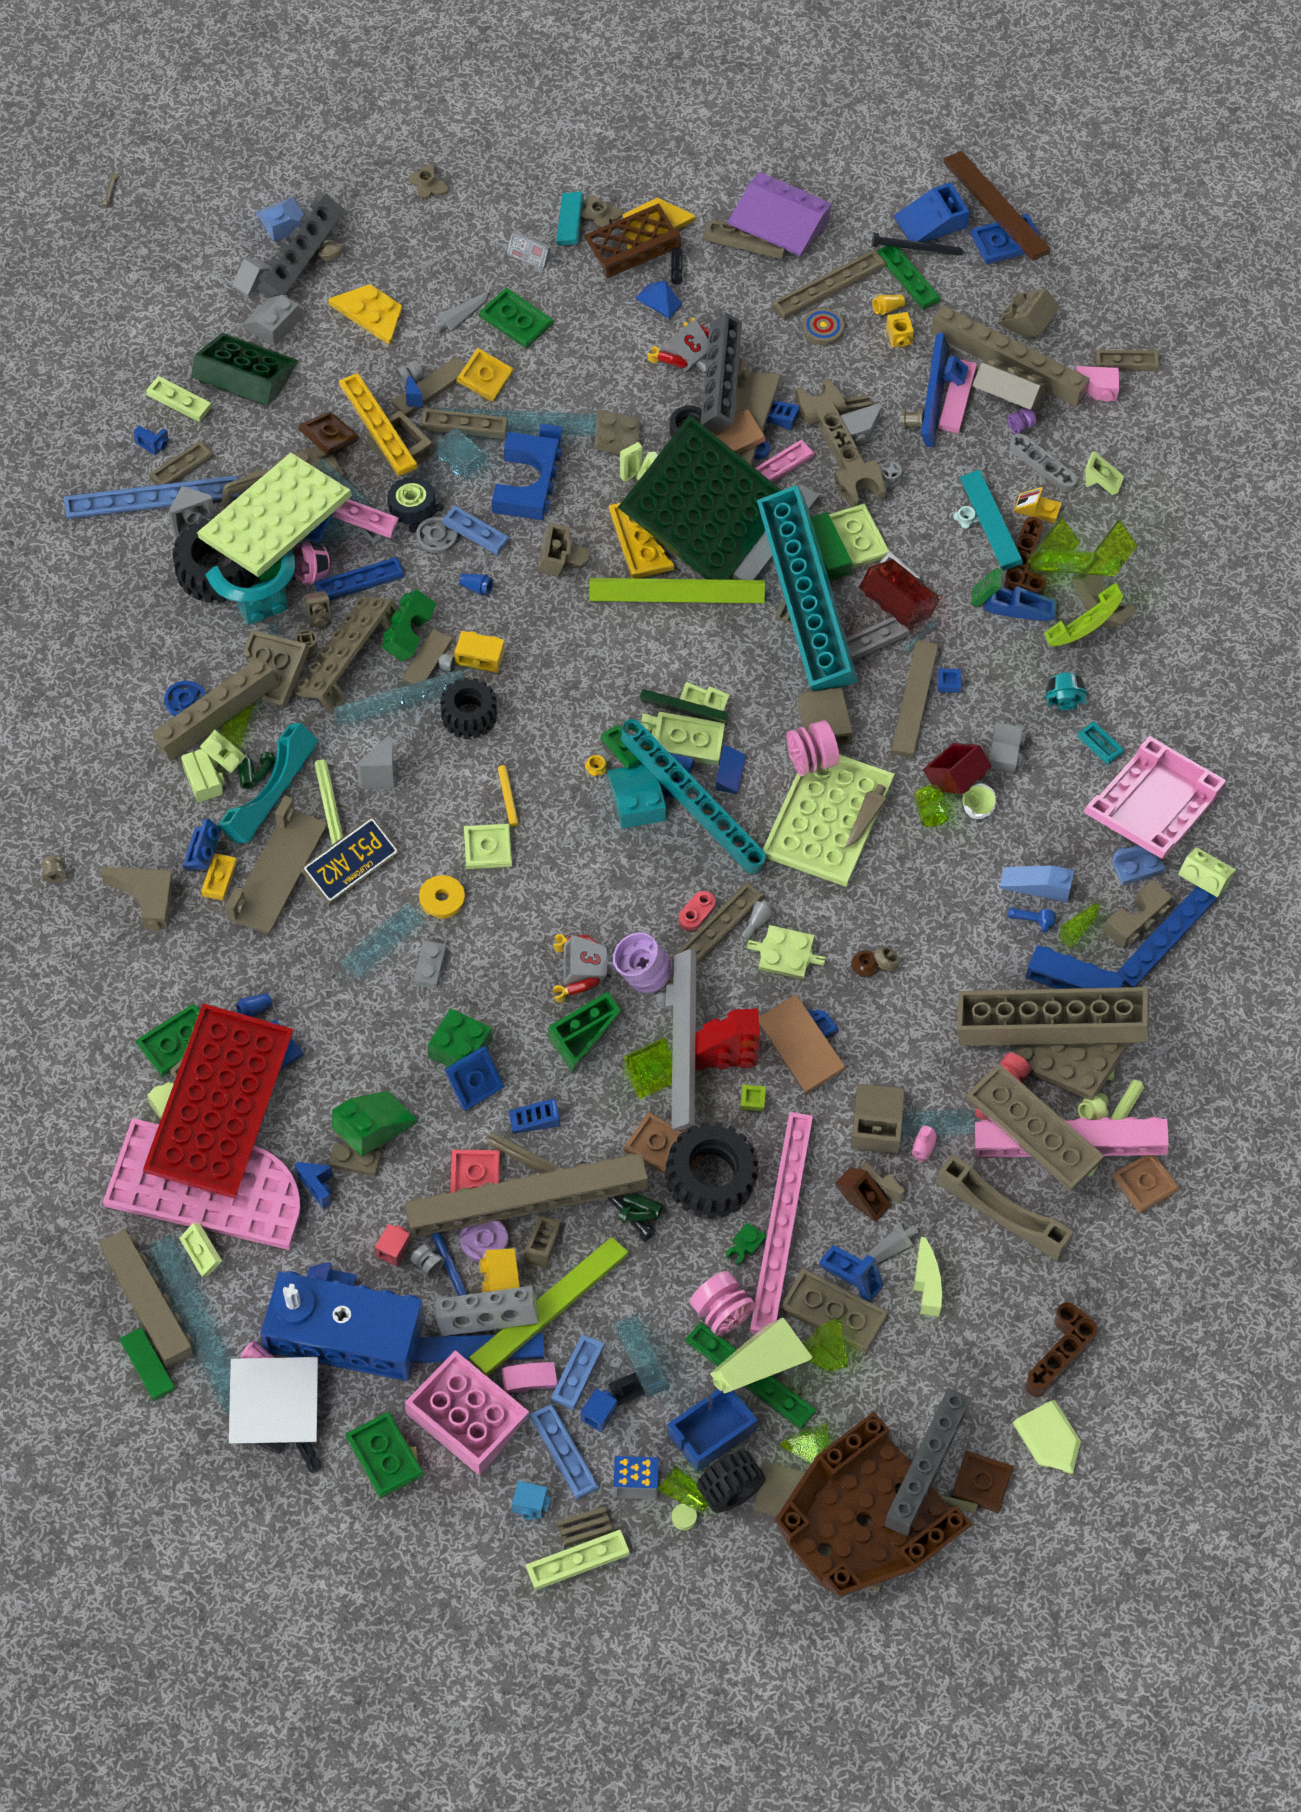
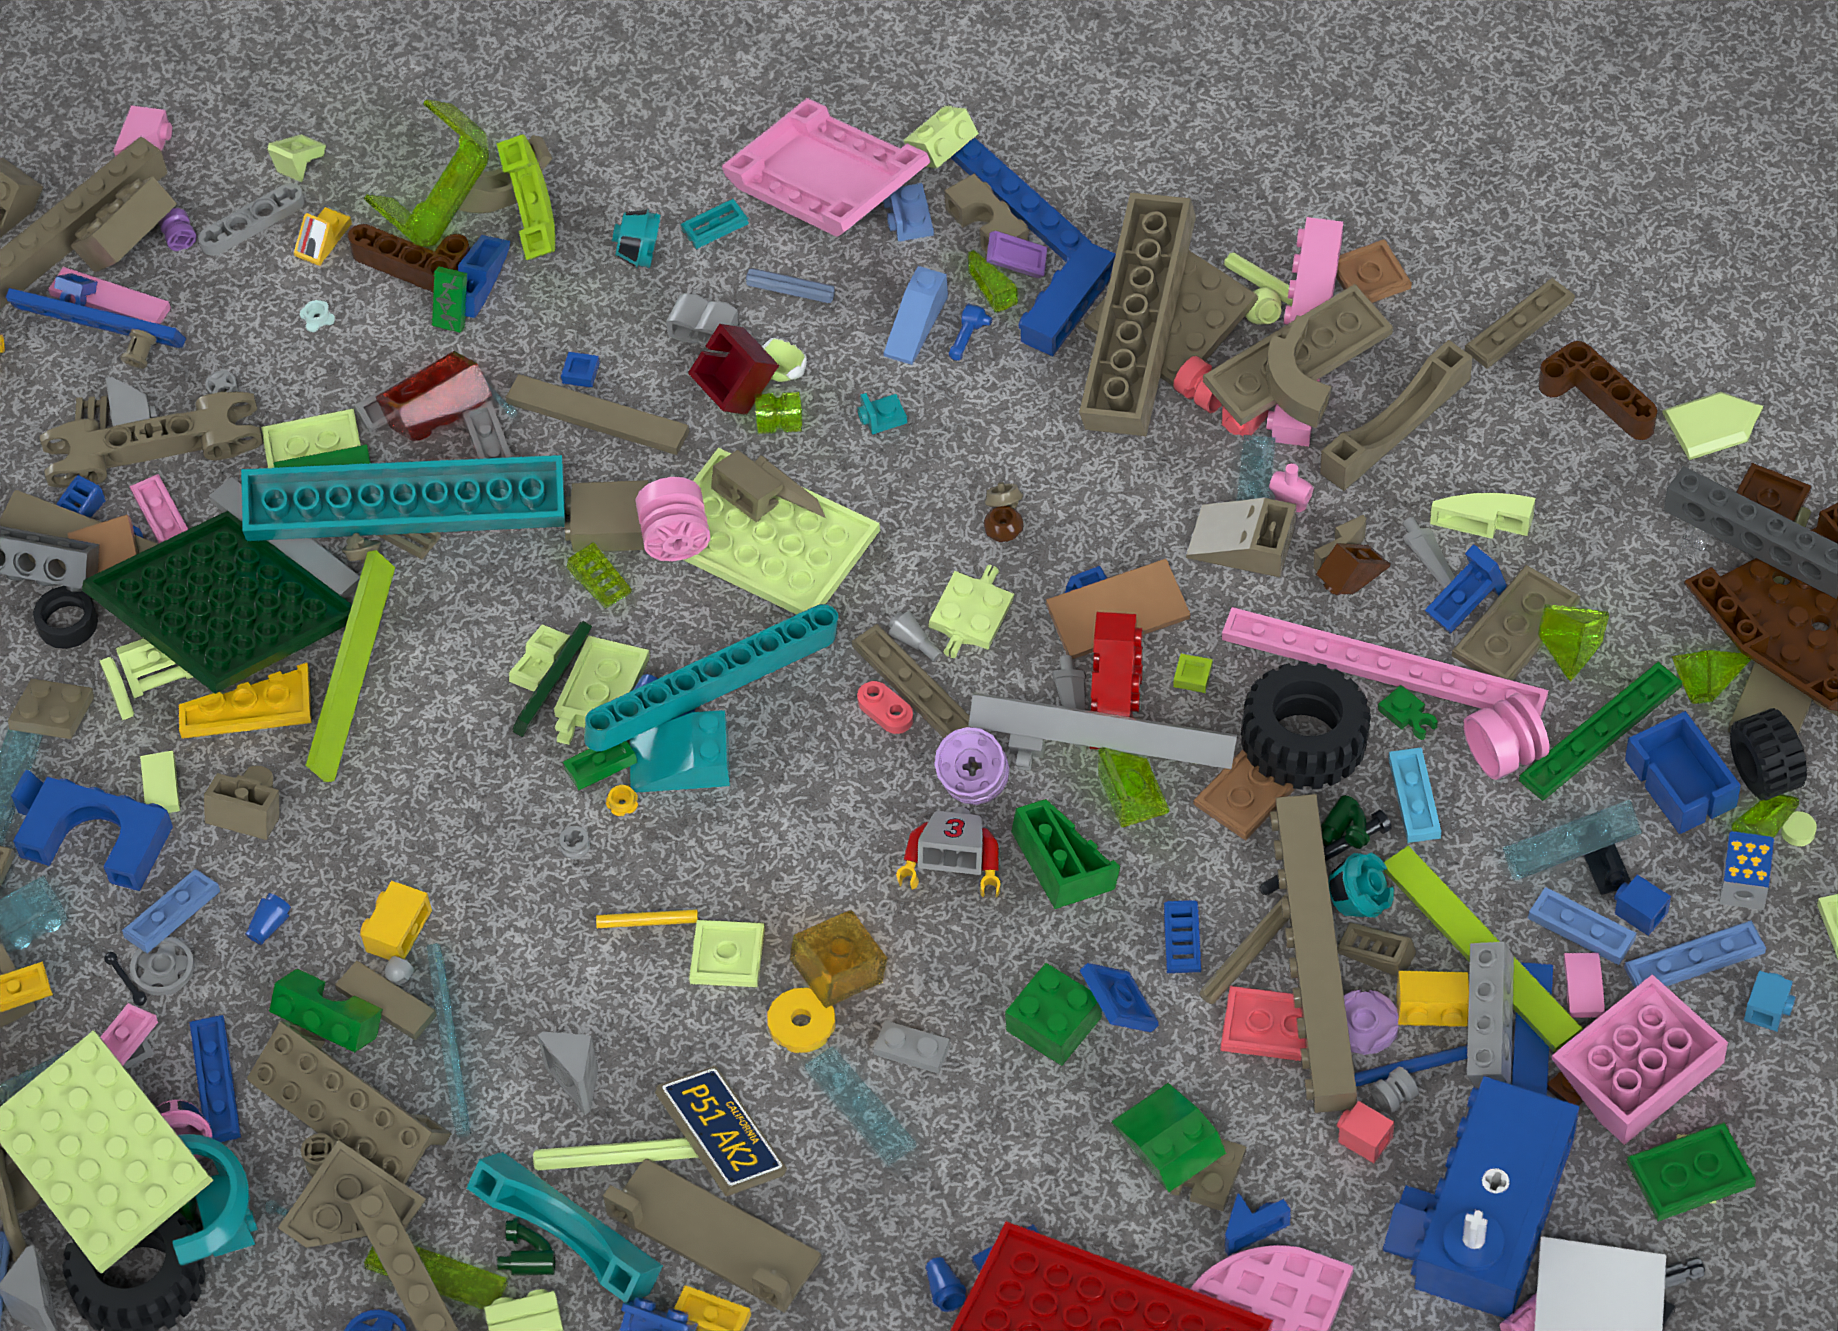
camera: 75 degrees left, 5 degrees down
yellowish green hips [200,729,246,773] -> none
dark tan slope [303,591,331,628] -> none
black wheel [387,477,436,524] -> none
black tyre [440,678,497,739] -> none
dark tan tile [557,1506,613,1547] -> none
yellowish green slope [710,1318,813,1394] -> none
blue slope [715,745,746,794] -> none
teal tile [960,469,1023,571] -> none
dark tan tile [1095,350,1160,371] -> none
none -> yellowish green tile [140,751,180,813]
none -> dark tan hat [342,533,381,563]
none -> light grey bush [559,826,590,859]
none -> clear neon green slope [566,542,632,609]
none -> dark tan hinge [711,450,783,522]
none -> sand blue axle [746,268,835,303]
none -> clear yellow brick [789,909,888,1008]
none -> teal bracket [857,393,907,435]
none -> medium lavender tile [986,231,1048,278]
none -> dark tan arch [1266,315,1331,428]
none -> teal cone [1328,853,1394,918]
none -> medium azure plate [1388,747,1441,843]
none -> dark tan tile [1465,278,1575,369]

